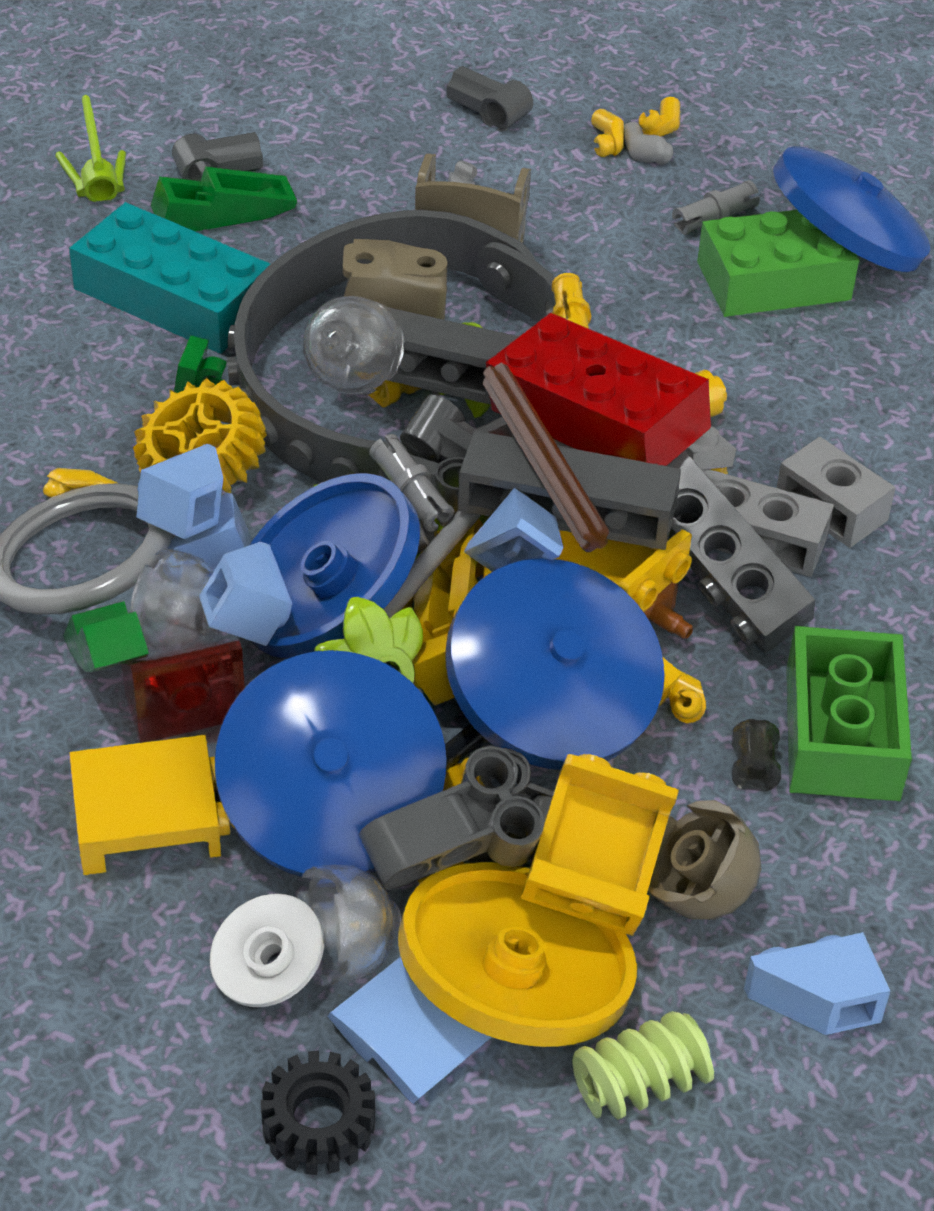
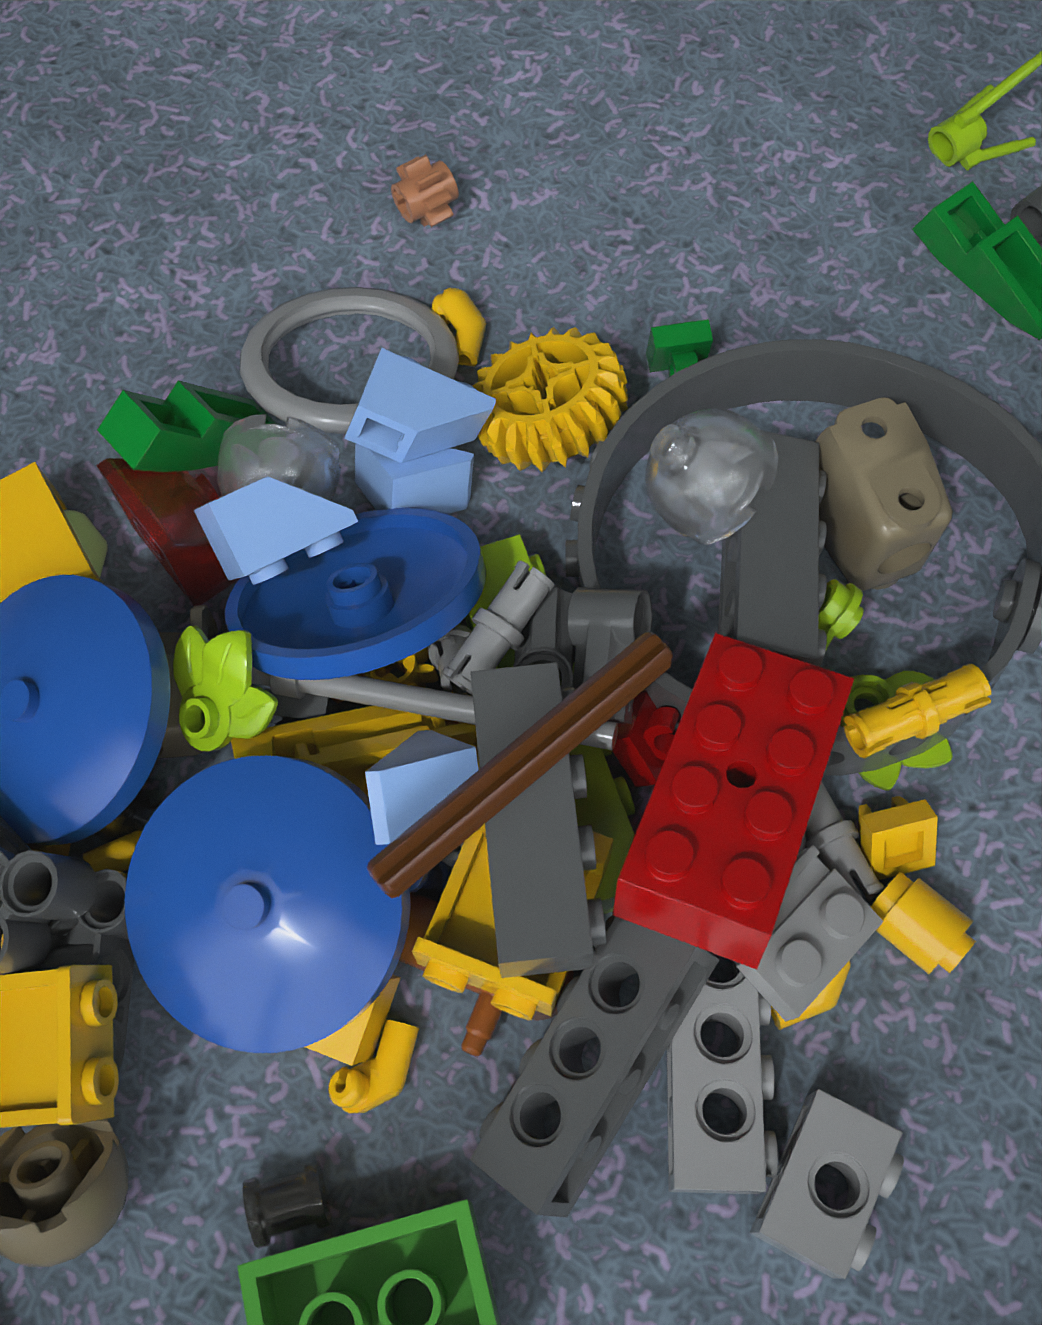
camera: 75 degrees right, 20 degrees up
teal brick [69,202,270,354] -> none

